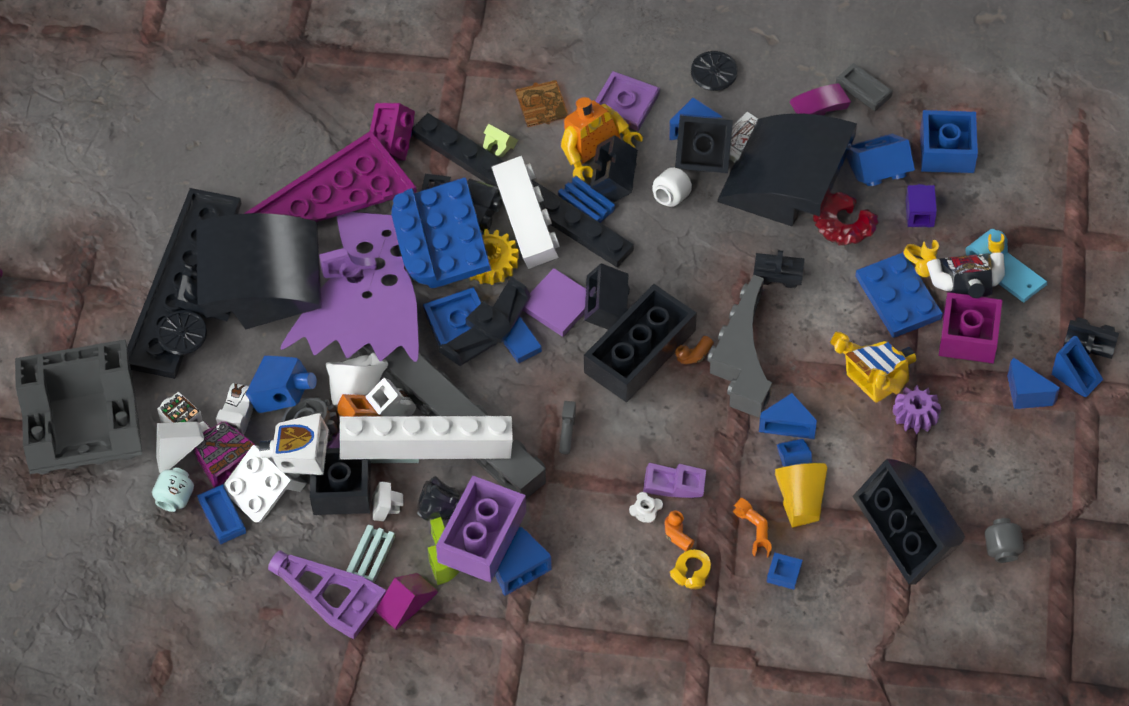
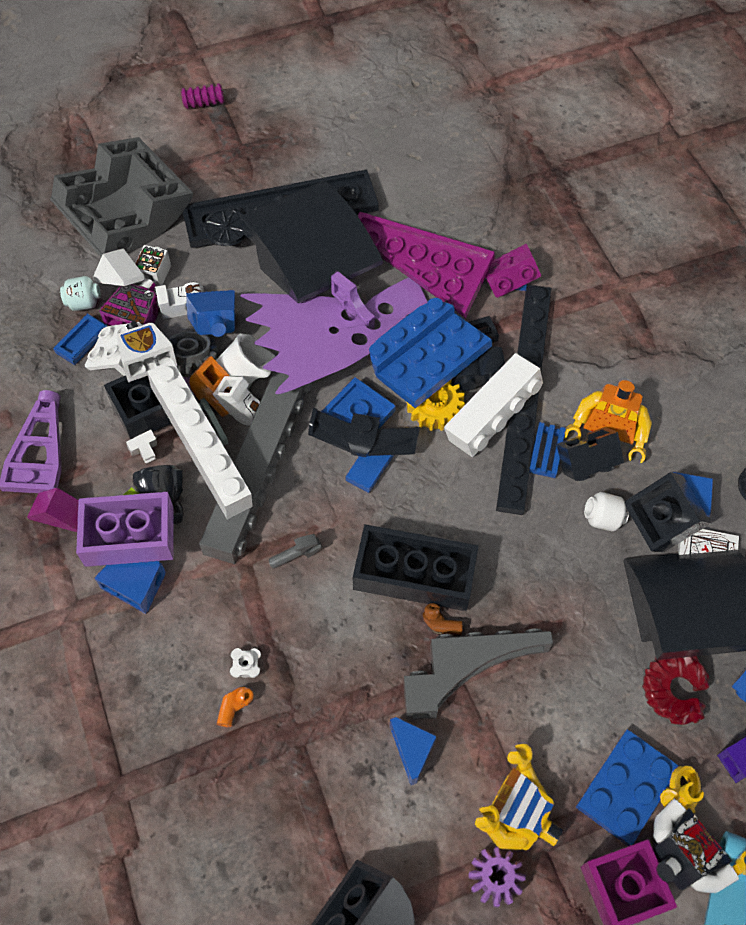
camera: 60 degrees right, 5 degrees up
light aqua tile [346,524,395,583] -> none
yellowish green tile [483,124,518,157] -> none
clear orange piece [515,80,569,127] -> none
medium lavender tile [523,268,586,337] -> none
black brick [584,263,630,330] -> none
medium lavender tile [595,71,660,131] -> none
medium lavender slope [643,463,706,498] -> none
yellow piece [670,549,711,589] -> none
orange arm [733,498,772,558] -> none
black hips [753,250,805,288] -> none
blue plate [767,553,802,590] -> none
yellow slope [775,463,827,528] -> none
blue slope [777,439,812,467] -> none

